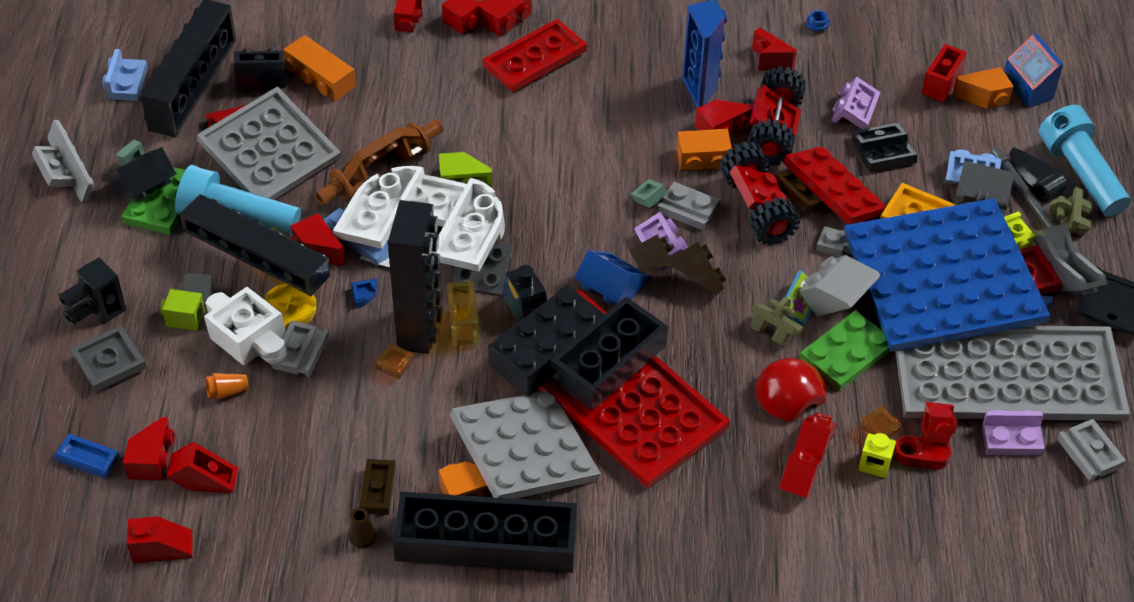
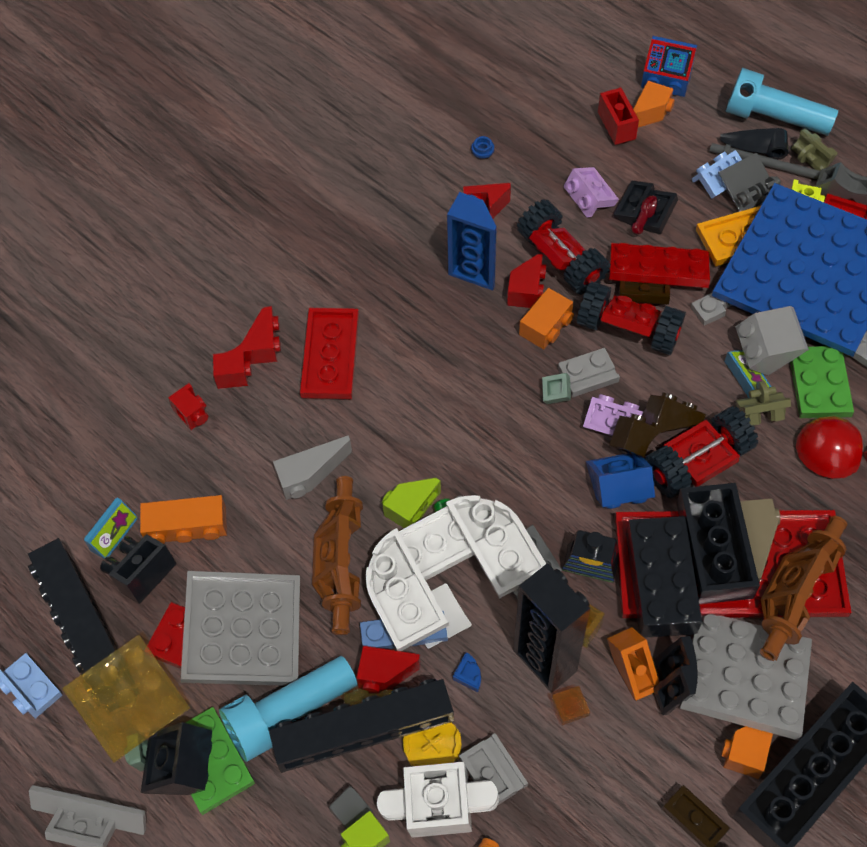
camera: 45 degrees left, 10 degrees up
none -> clear yellow plate [62,635,190,763]
none -> slope [84,497,138,559]
none -> light grey slope [273,435,352,500]
none -> orange slope [607,627,659,701]
none -> dark red piece [632,195,657,235]
none -> plate [645,406,758,498]
none -> black slope [653,636,698,716]
none -> dark tan slope [740,498,780,582]
none -> dark orange plate [760,516,848,661]

